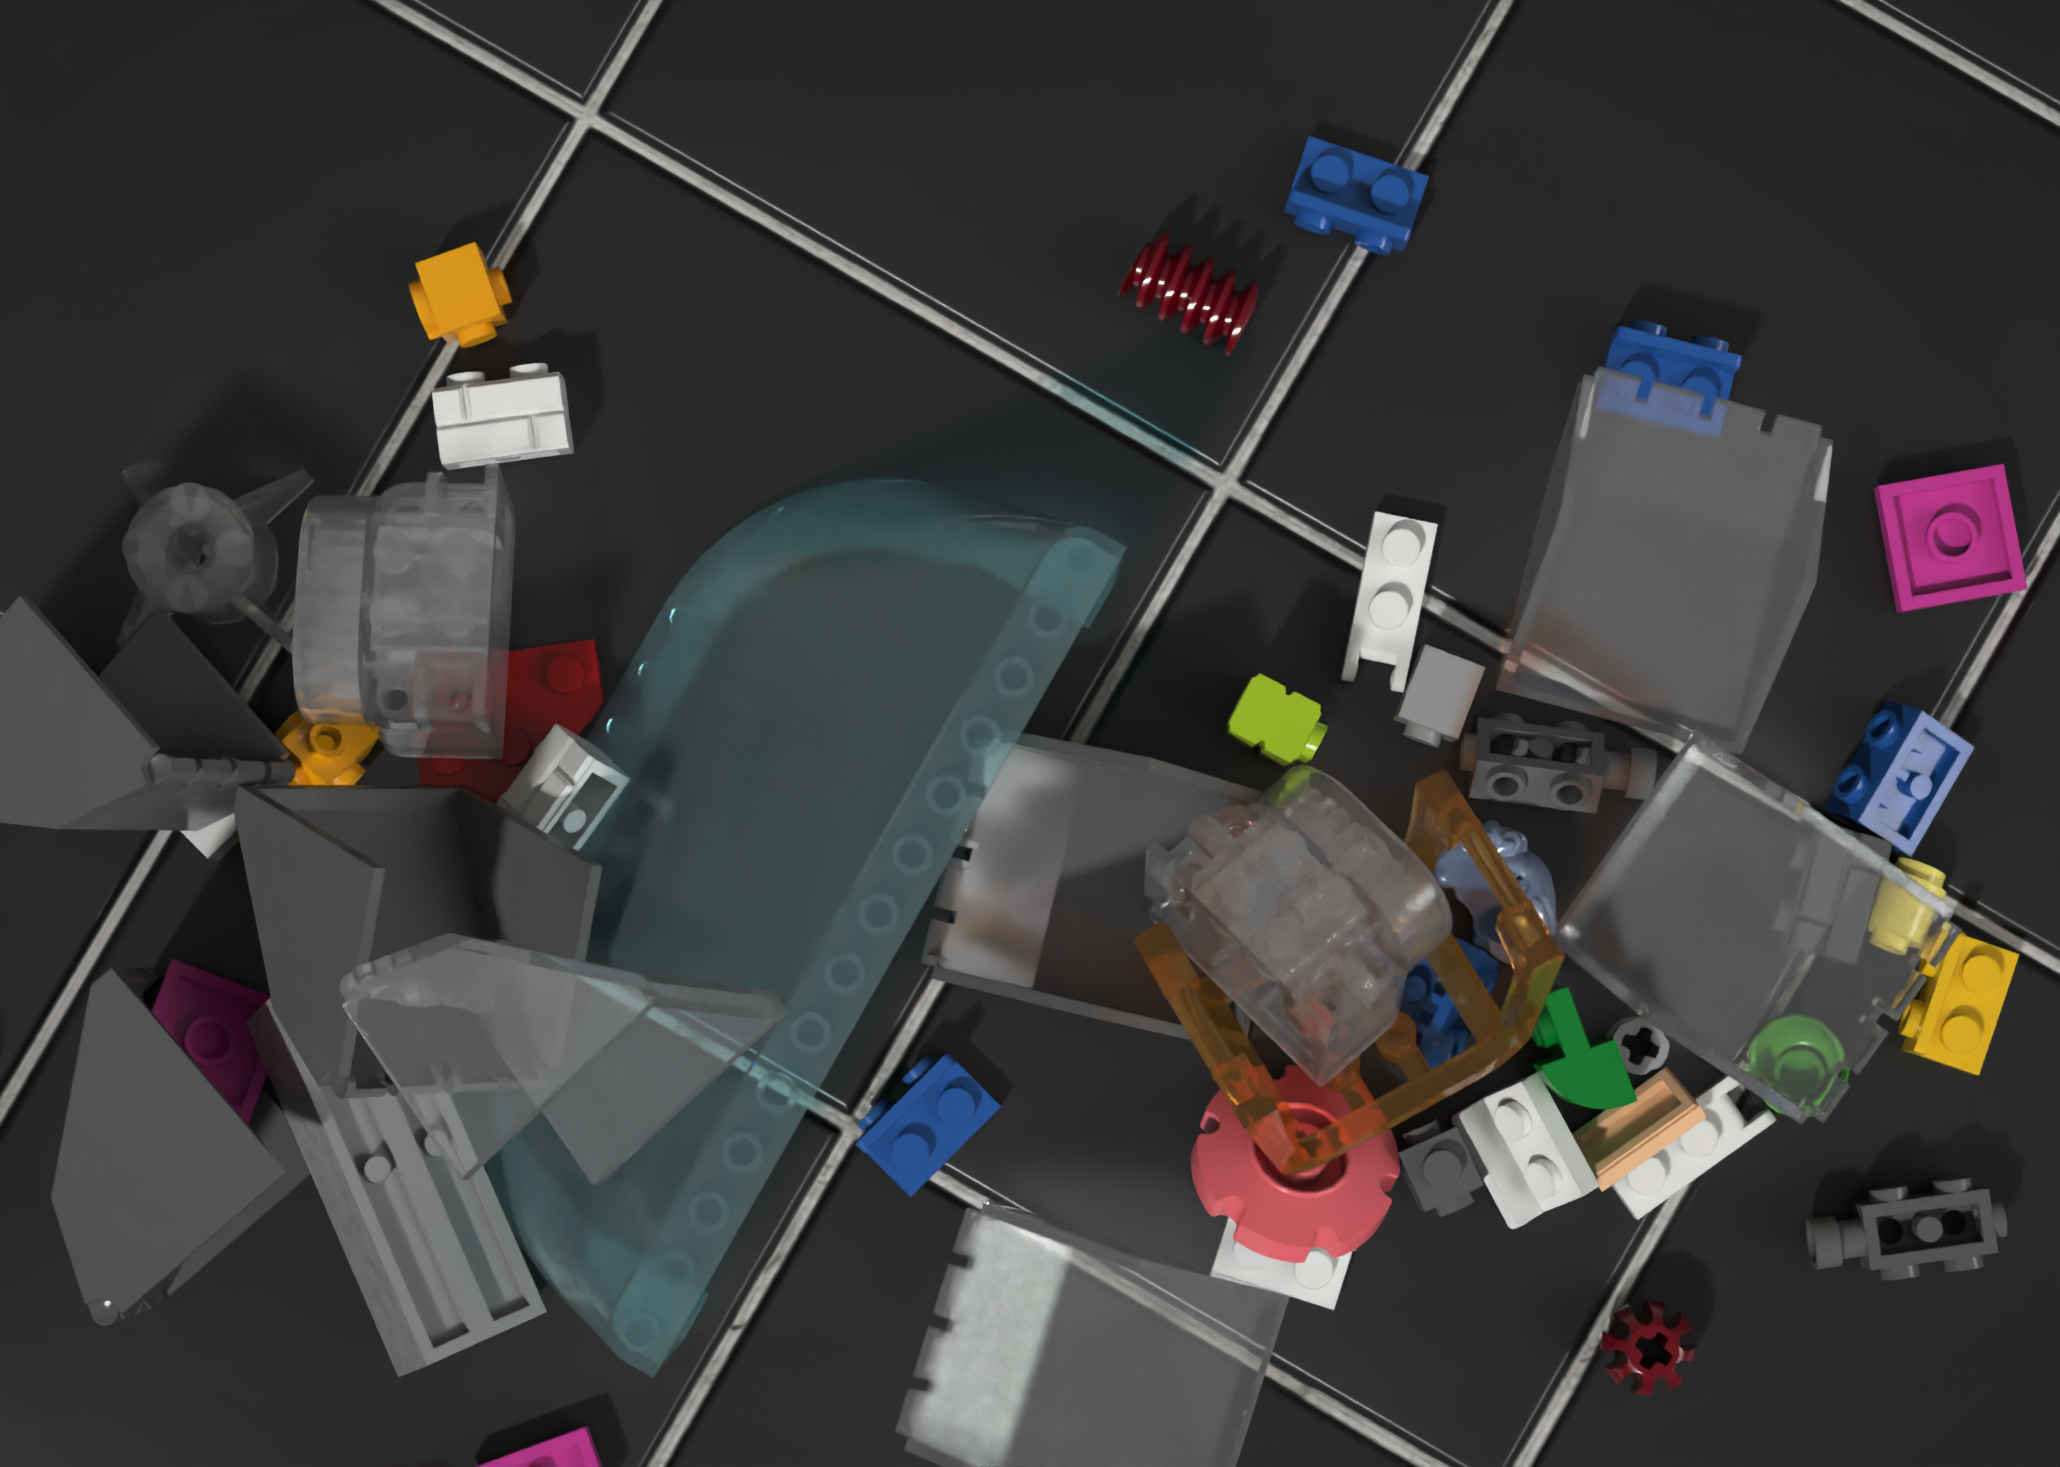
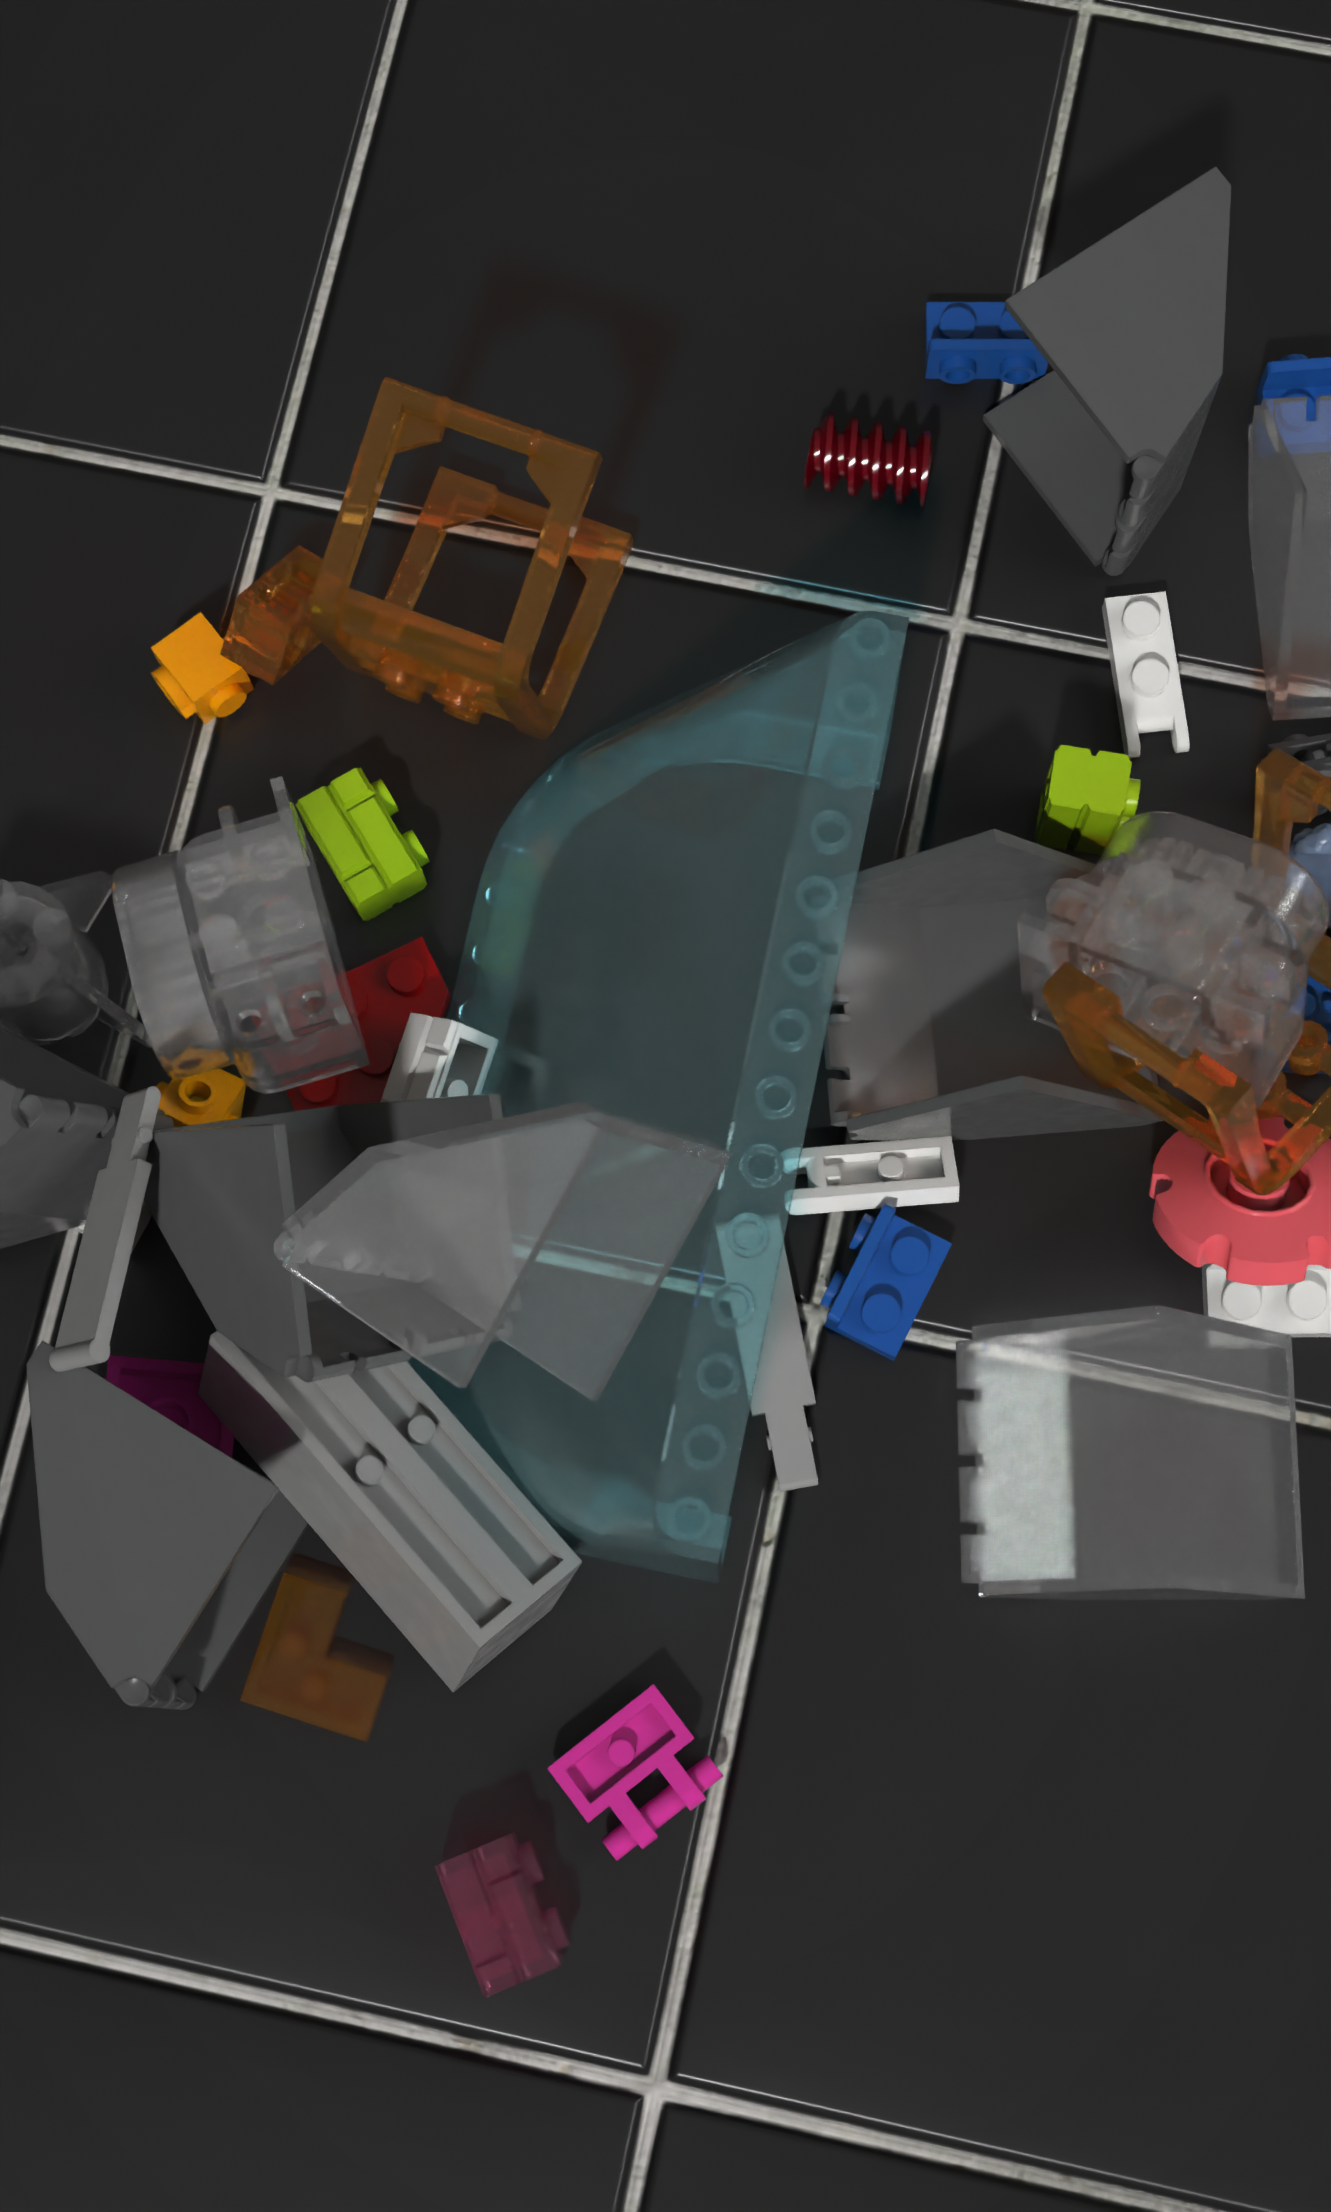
camera: 10 degrees left, 10 degrees down
white brick [432,363,574,470] -> none
light grey brick [1393,644,1486,748] -> none
none -> light grey piece [49,1086,161,1372]
none -> clear orange brick [220,545,351,685]
none -> clear orange tile [240,1572,389,1742]
none -> lime brick [295,767,430,921]
none -> clear orange windscreen [311,377,633,740]
none -> light grey piece [715,1212,819,1492]
none -> white hinge [779,1136,960,1215]
none -> dark grey windscreen [983,166,1231,576]

